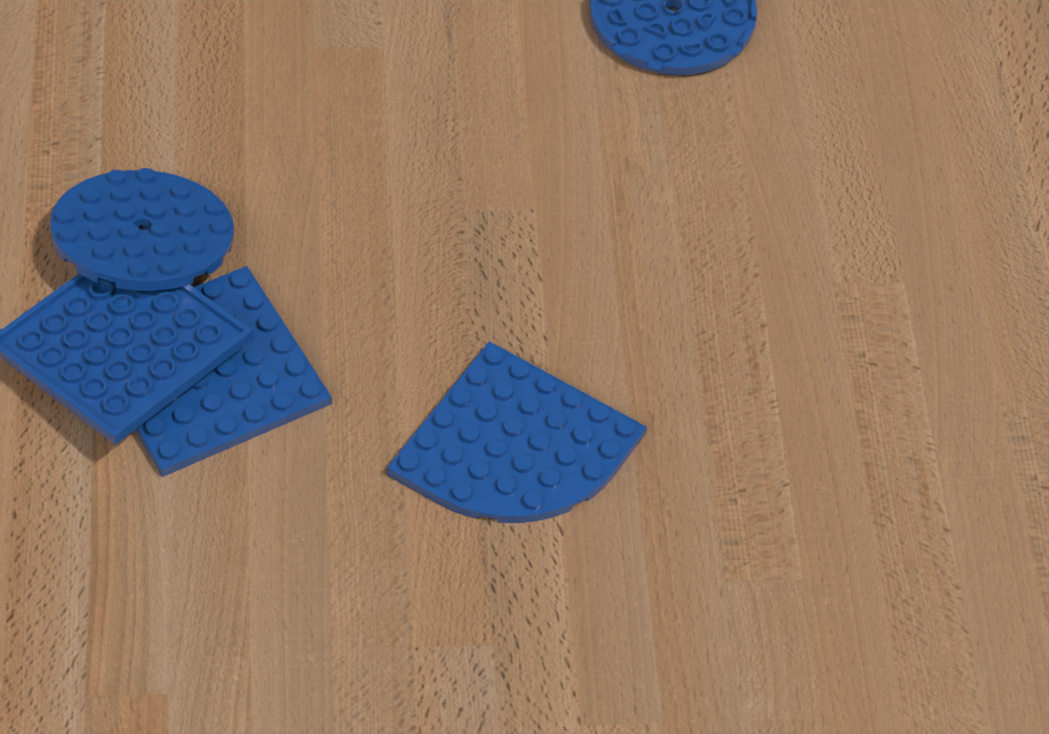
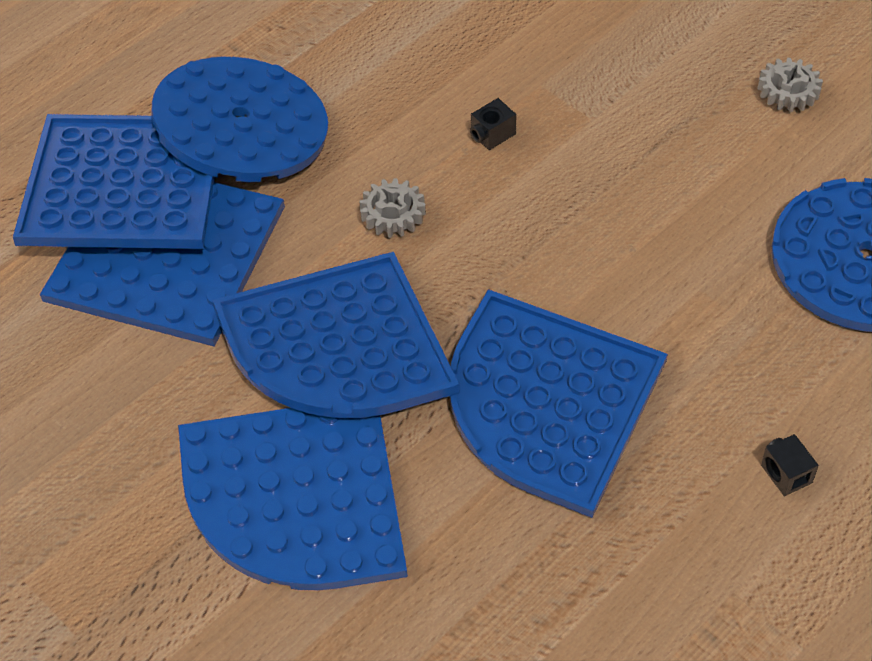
camera: 55 degrees right, 0 degrees up
none -> blue plate [213,251,460,418]
none -> light grey gear [359,178,426,238]
none -> blue plate [450,289,668,518]
none -> black brick [470,98,517,150]
none -> black brick [761,434,819,497]

